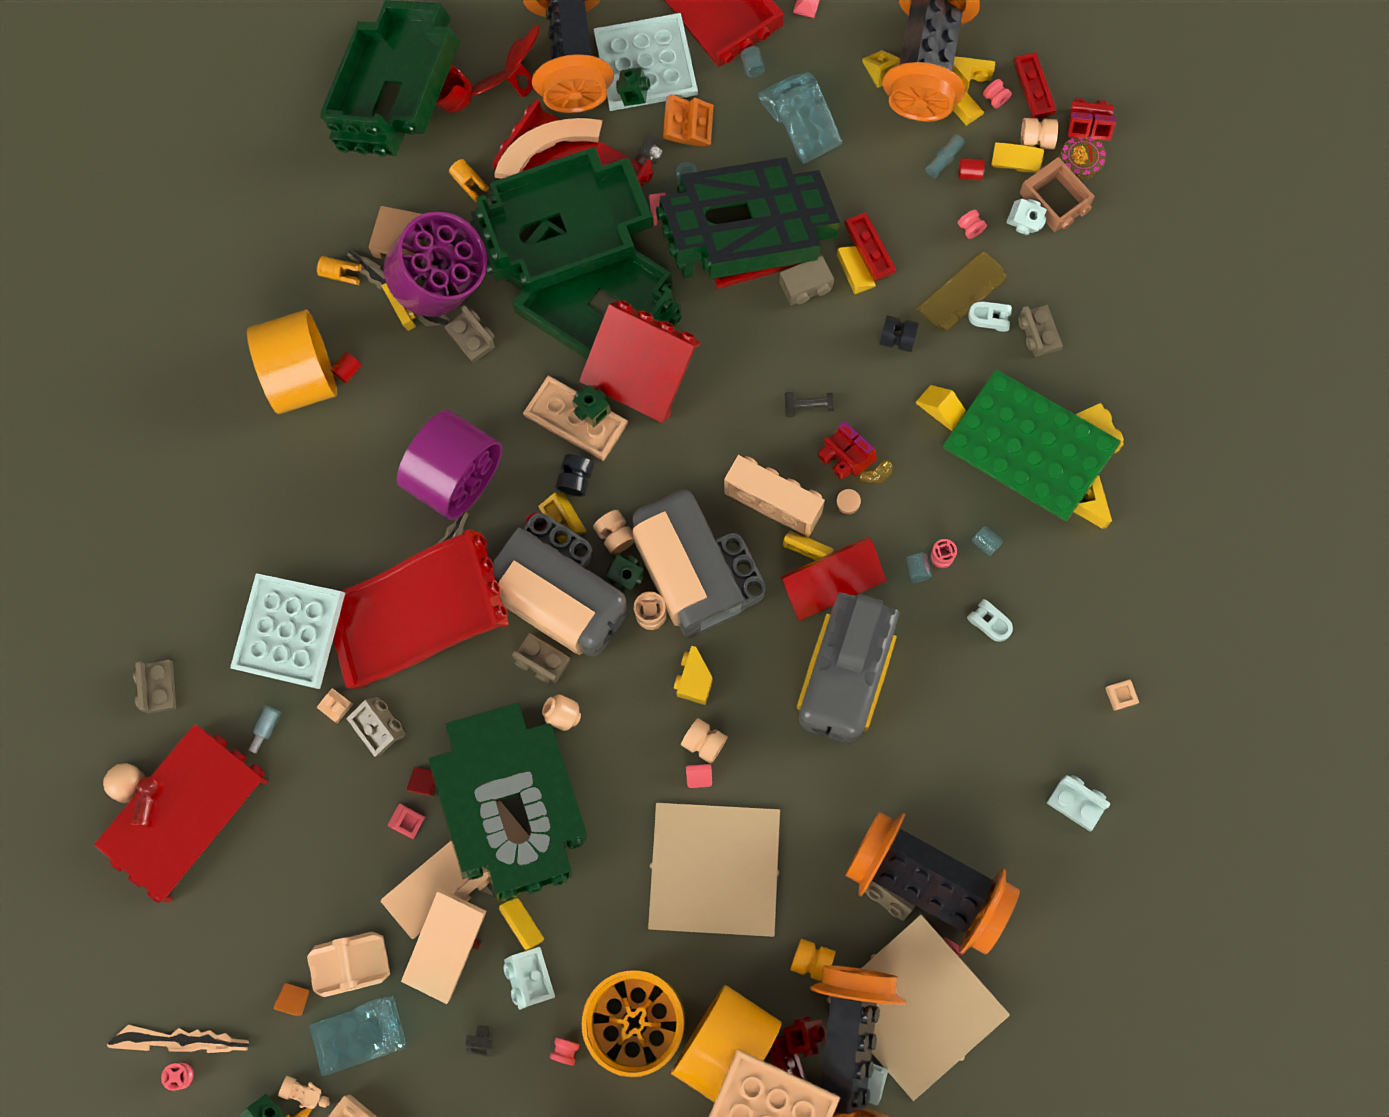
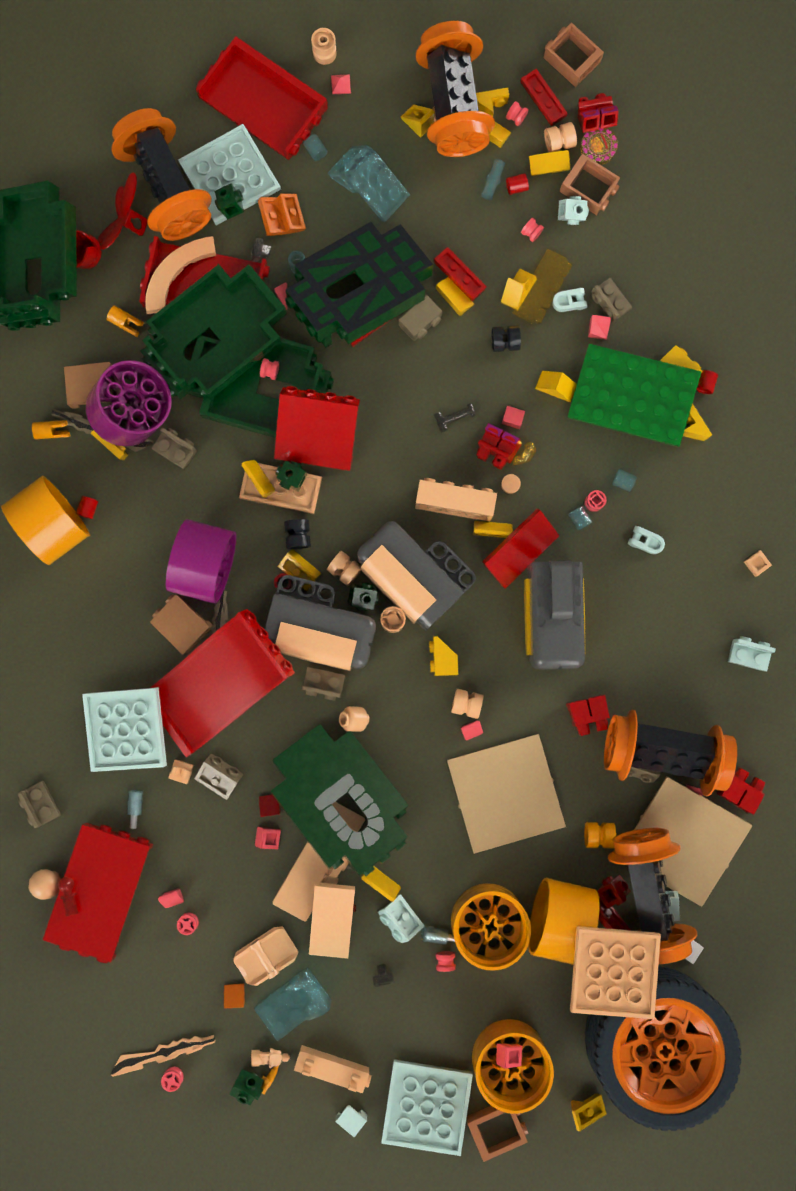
camera: 30 degrees left, 10 degrees up
none -> medium nougat panel [150,594,214,655]
none -> coral slope [158,888,184,908]
none -> coral wheel [177,912,199,935]
none -> yellow slope [241,460,275,499]
none -> coral wheel [260,358,279,380]
none -> clear light blue piece [421,926,455,945]
none -> yellow slope [501,269,537,311]
none -> coral slope [501,406,525,429]
none -> nougat window [544,22,604,88]
none -> red hips [566,695,610,736]
none -> coral slope [588,315,611,340]
none -> red beam [696,370,718,395]
none -> red hips [717,767,765,815]

